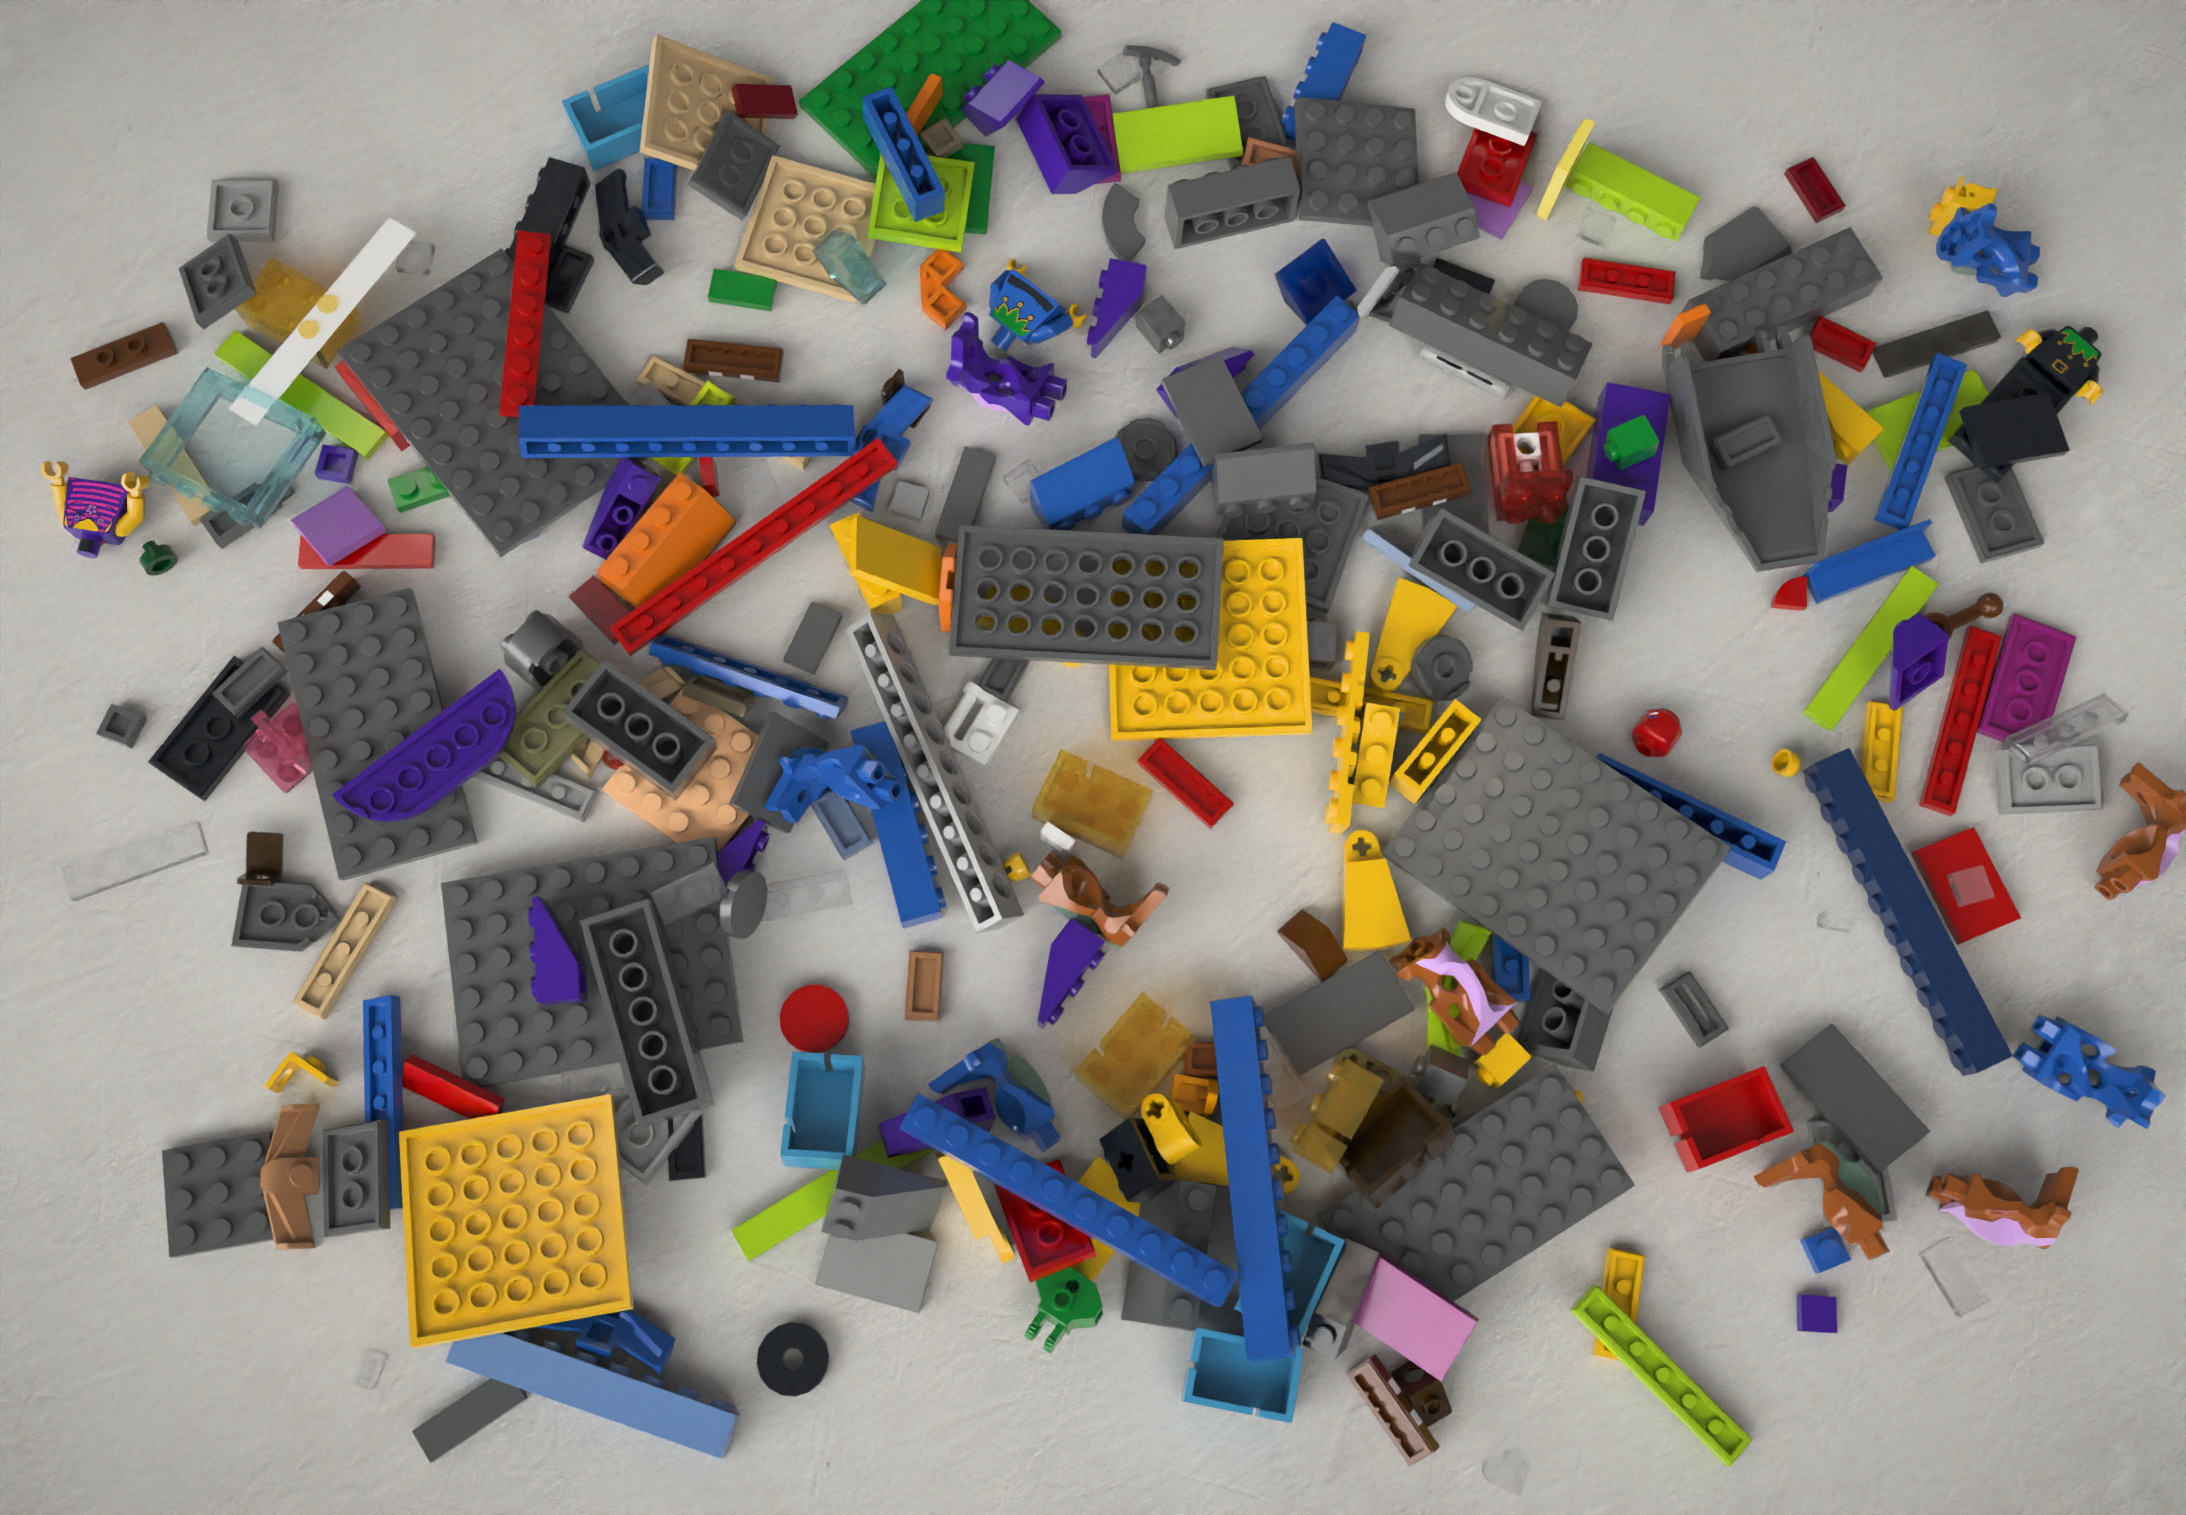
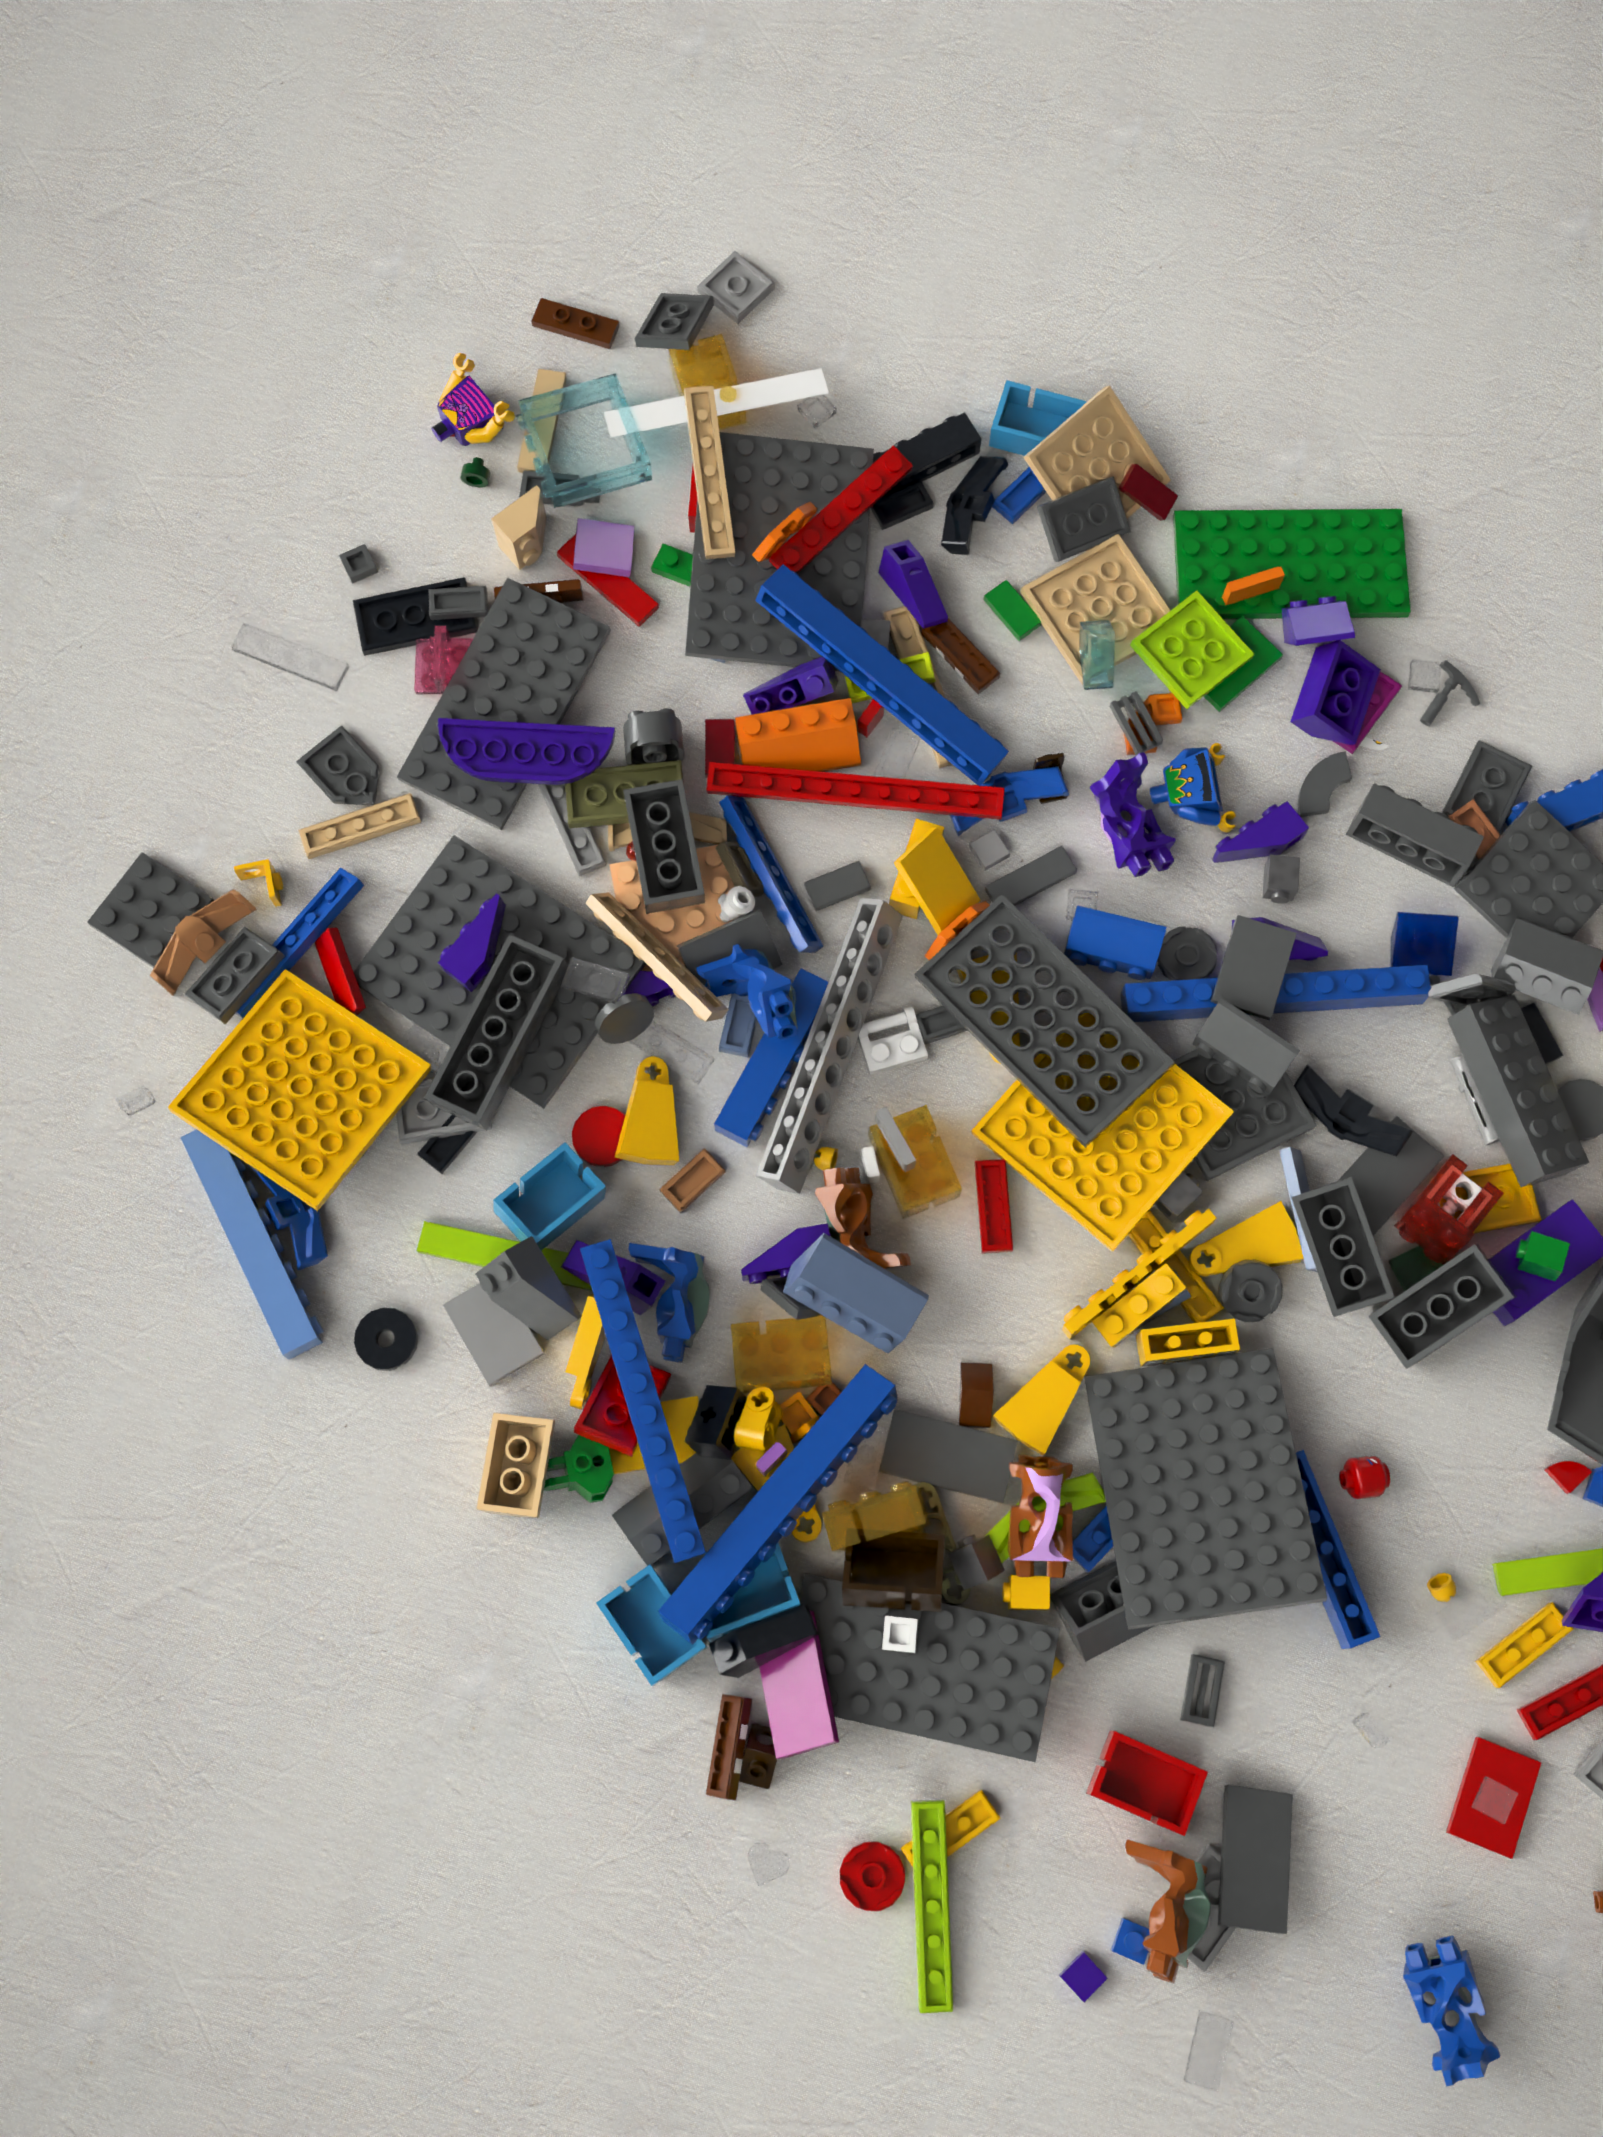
camera: 50 degrees right, 0 degrees up
lime tile [214,330,389,460] -> none
dark brown bracket [237,831,284,886] -> none
dark purple tile [315,444,358,484] -> none
dark grey tile [412,1378,528,1463] -> none
blue brick [863,86,945,222] -> none
dark tan plate [920,118,963,158] -> none
lime tile [1112,95,1243,174] -> none
reddish brown plate [1368,462,1472,520] -> none
dark brown slope [1531,612,1581,720] -> none
dark blue brick [1803,748,2013,1076] -> none
dark orange hips [1925,1166,2079,1249] -> none
none -> tan slope [477,1413,555,1518]
none -> tan slope [491,485,547,570]
none -> tan plate [585,892,729,1022]
none -> yellow piece [615,1056,679,1165]
none -> tan plate [684,386,735,559]
none -> white brick [718,886,755,923]
none -> orange tile [752,501,817,562]
none -> medium lavender tile [756,1442,787,1477]
none -> dark grey tile [760,1277,821,1320]
none -> sand blue slope [783,1233,929,1353]
none -> red tile [839,1841,905,1911]
none -> light grey tile [875,1107,916,1172]
none -> dark purple slope [878,540,948,629]
none -> white plate [882,1616,919,1653]
none -> dark grey tile [1109,691,1163,755]

